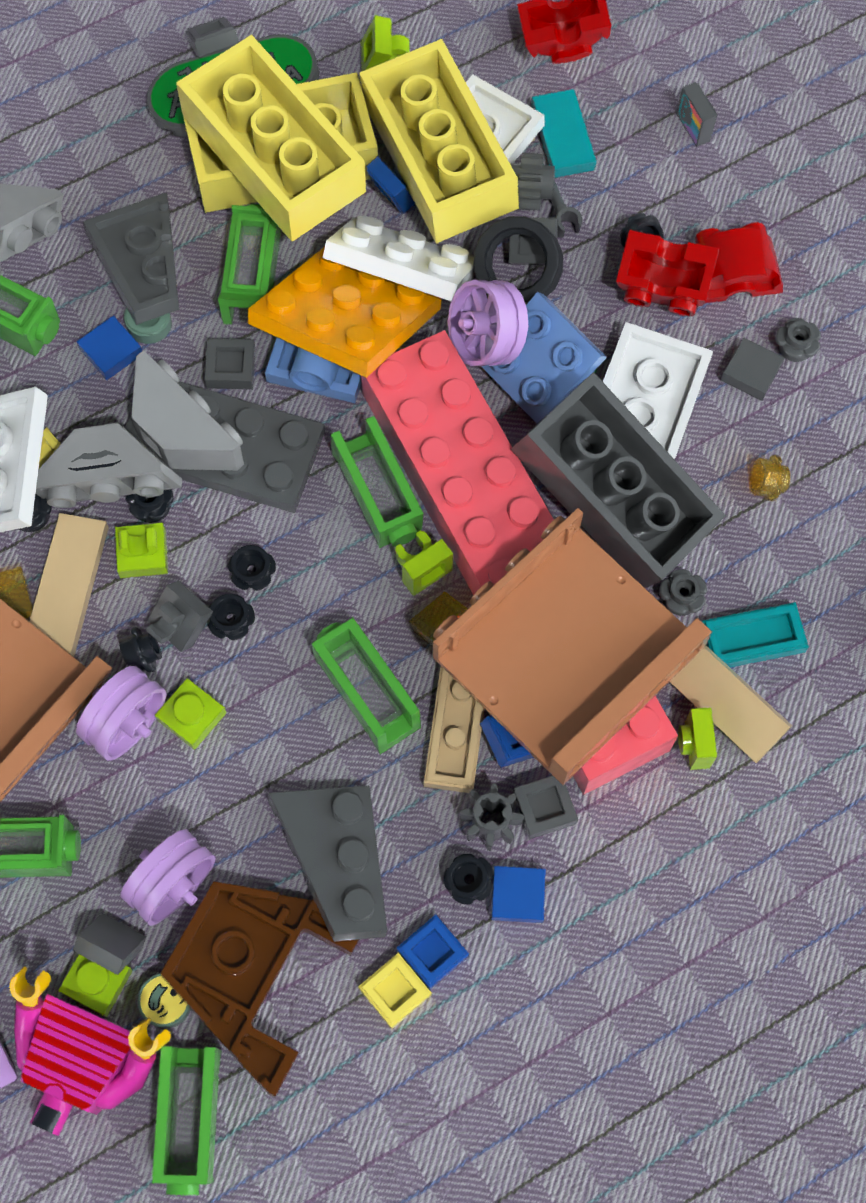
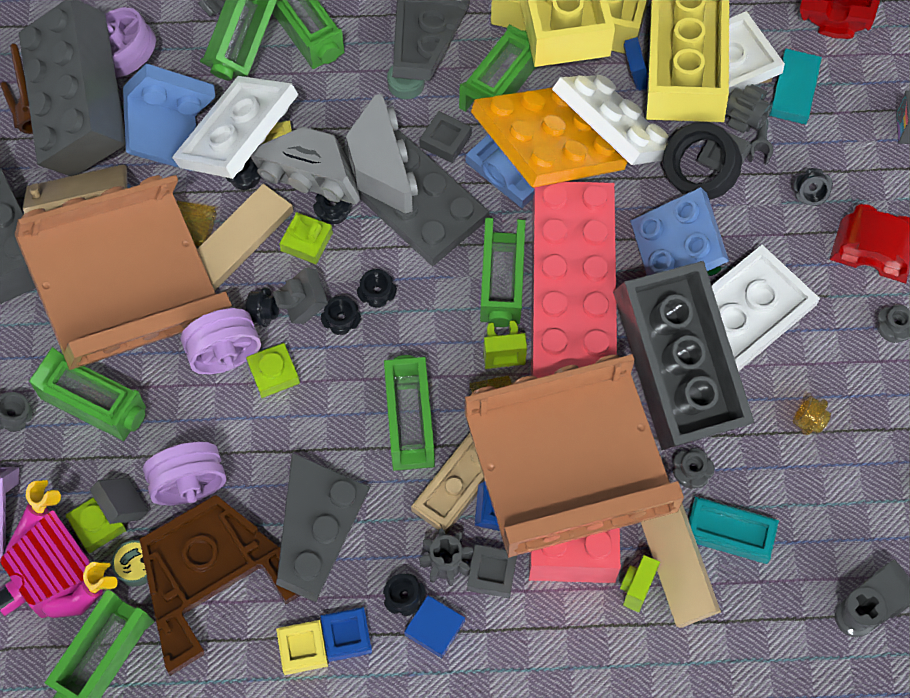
camera: 30 degrees right, 5 degrees down
blue tile [77,315,142,380] -> none
lavender wheel [448,280,528,366] -> none
red cylinder [616,230,720,316] -> none
dark grey tile [721,338,785,401] -> none

